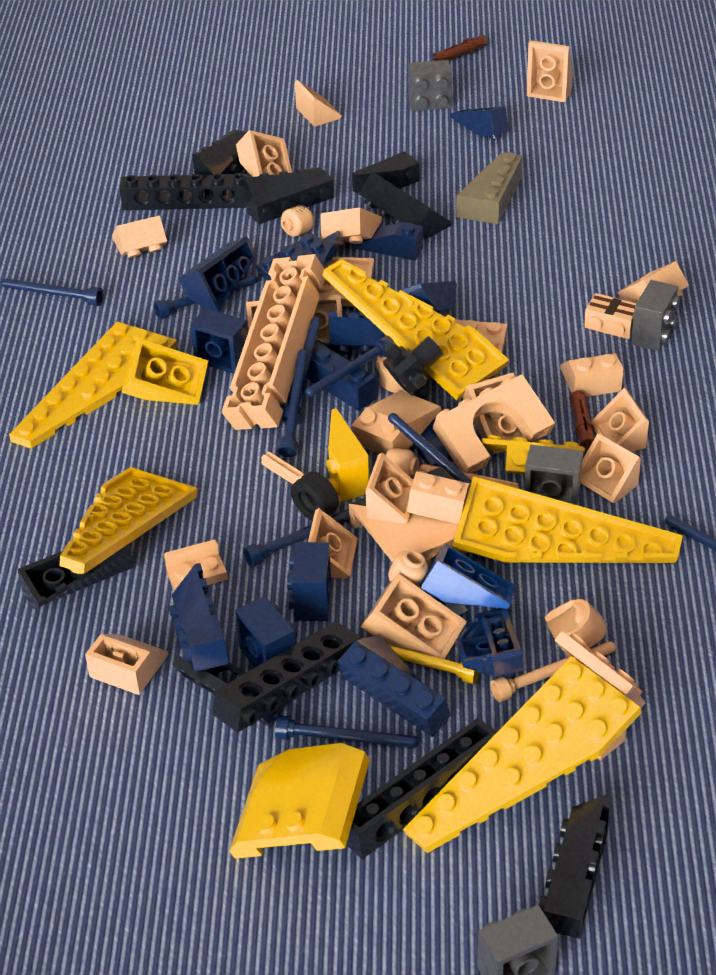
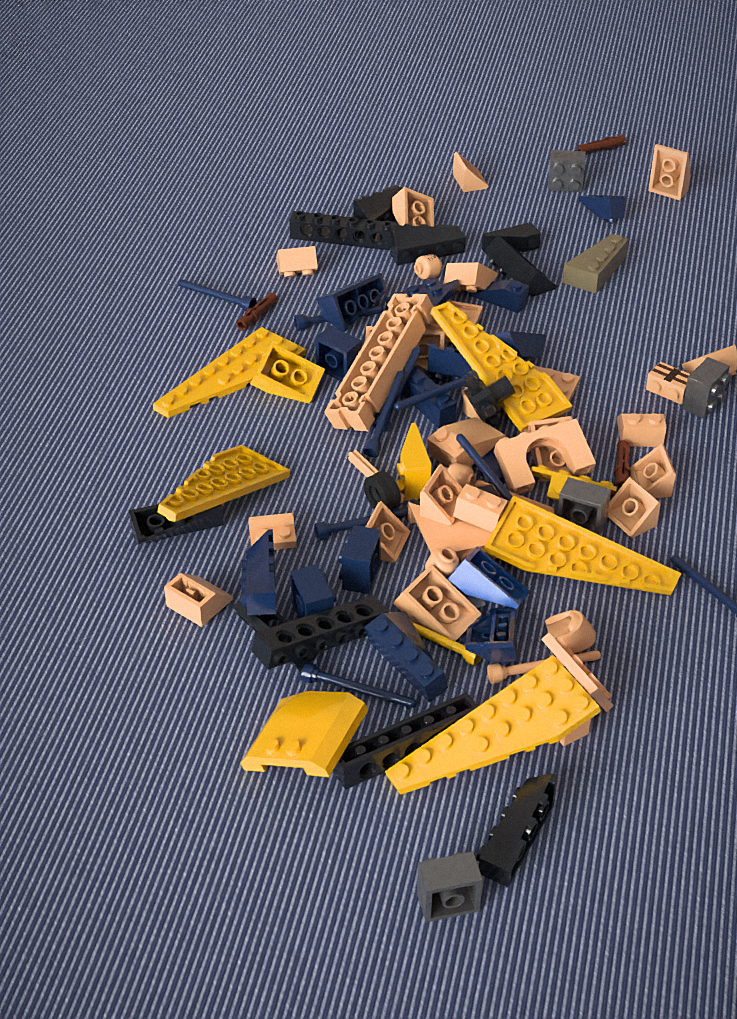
camera: 10 degrees right, 0 degrees up
none -> copper pin [236,292,278,331]

